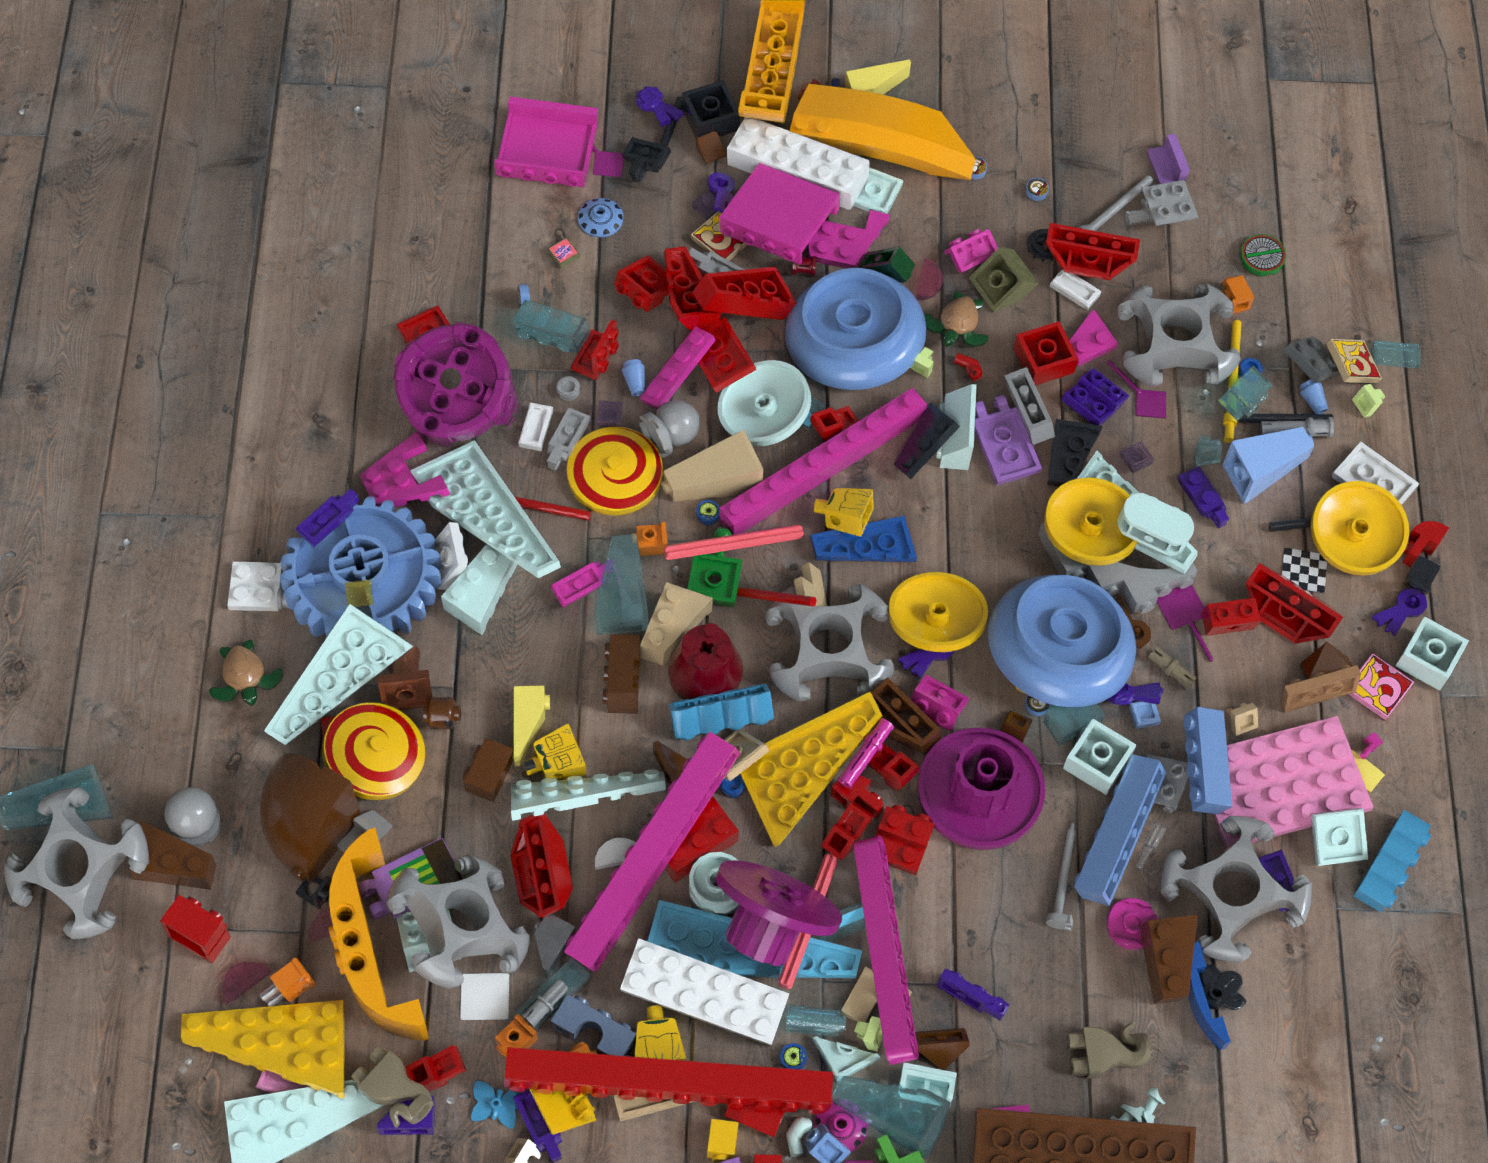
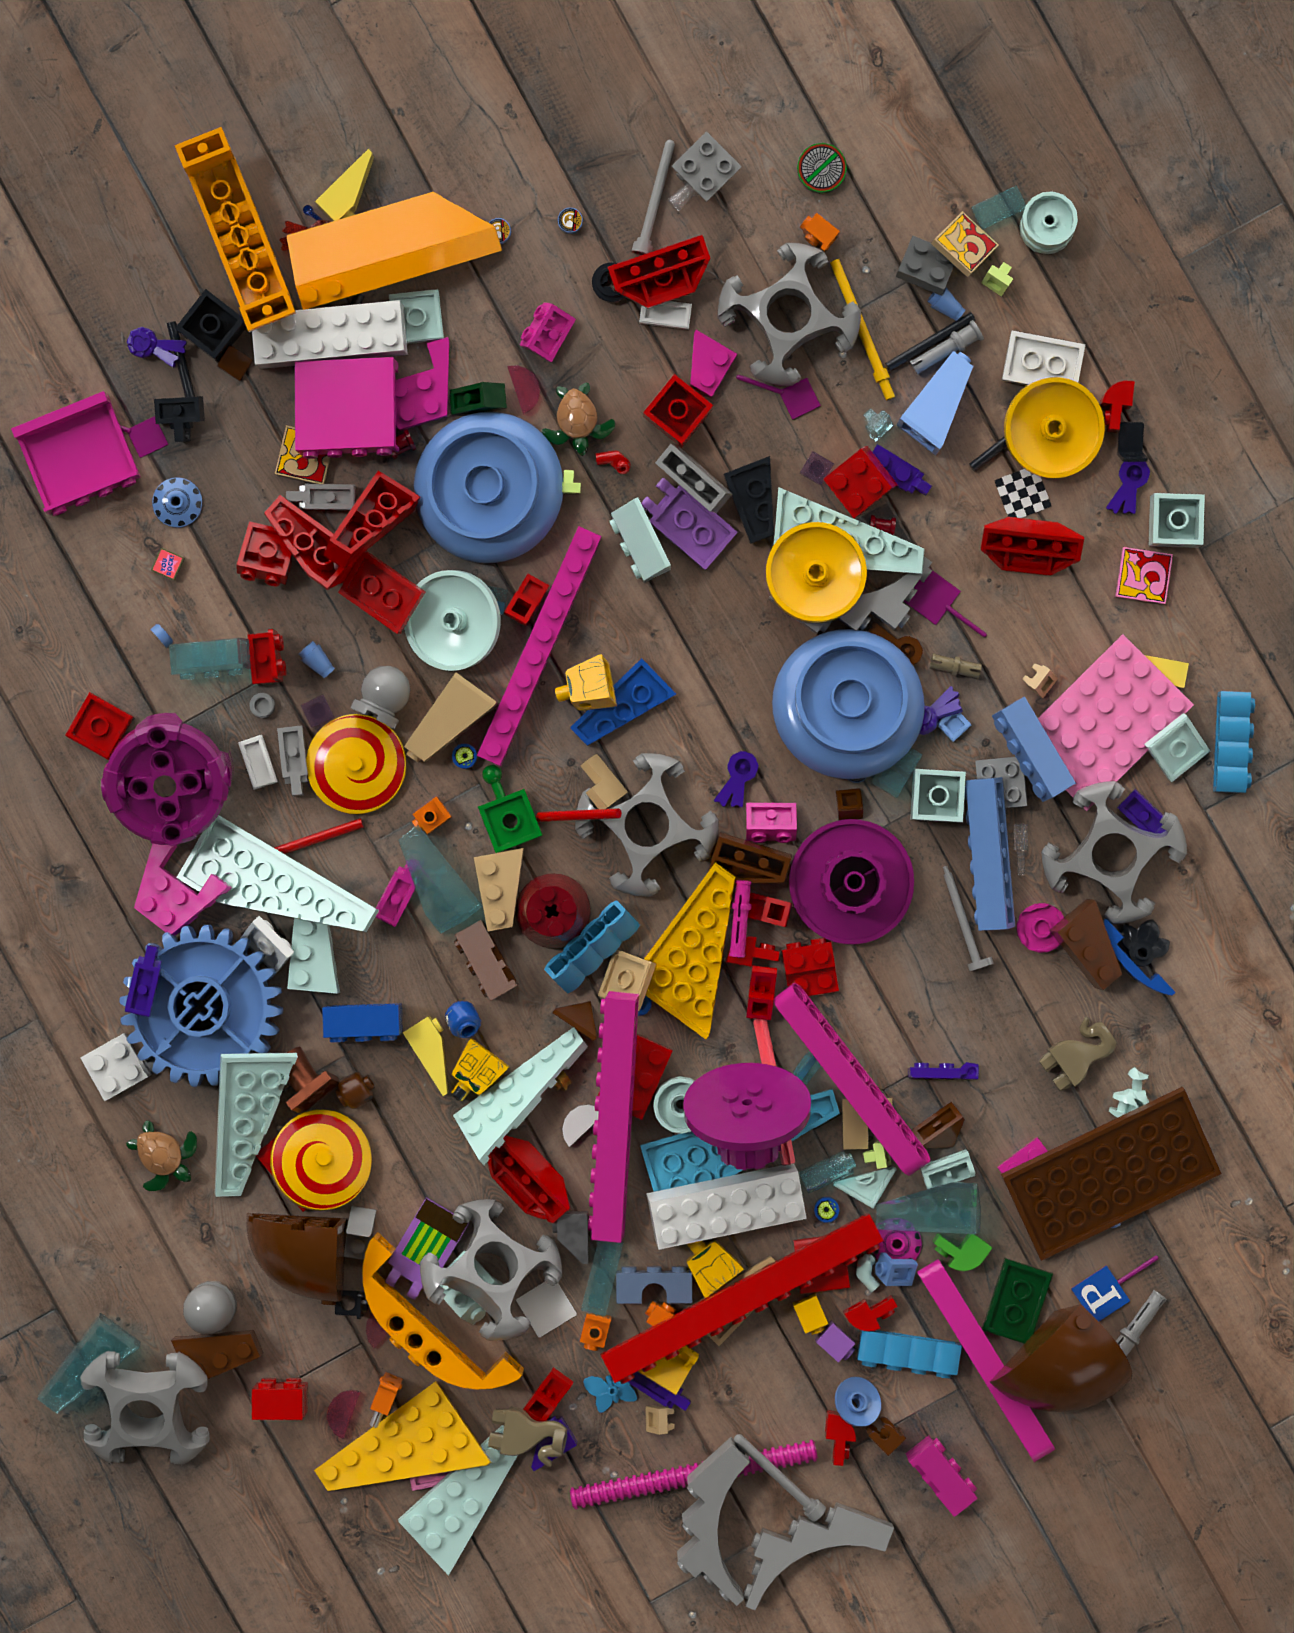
camera: 20 degrees left, 25 degrees up
clear yellow tile [345,580,374,607] -> none
reddish brown brick [462,738,514,802] -> none
light grey axle [521,980,568,1028] -> none
dark pink plate [639,326,716,410] -> none
coral axle [664,525,804,560] -> none
clear purple plate [692,190,718,220] -> none
dark purple piece [707,172,735,213] -> none
yellow dish [889,572,988,652] -> none
black wing [894,402,960,479] -> none
olive slope [969,247,1039,312] -> none
dark purple slope [1061,368,1129,426] -> none
light aqua brick [1117,493,1194,556] -> none
medium lavender panel [1147,134,1190,184] -> none
red brick [1201,598,1261,636] -> none
clear light blue piece [1218,366,1273,421] -> none
blue tile [1238,358,1263,382] -> none
medium nougat plate [1281,665,1361,713] -> none
reddish brown slope [1300,642,1352,680] -> none
dark pink hand [1360,732,1383,759] -> none
none -> blue brick [322,1003,403,1042]
none -> blue head [445,1001,481,1038]
none -> pearl gold plate [553,1070,571,1092]
none -> red brick [823,446,898,518]
none -> light aqua wheel [1020,191,1078,254]

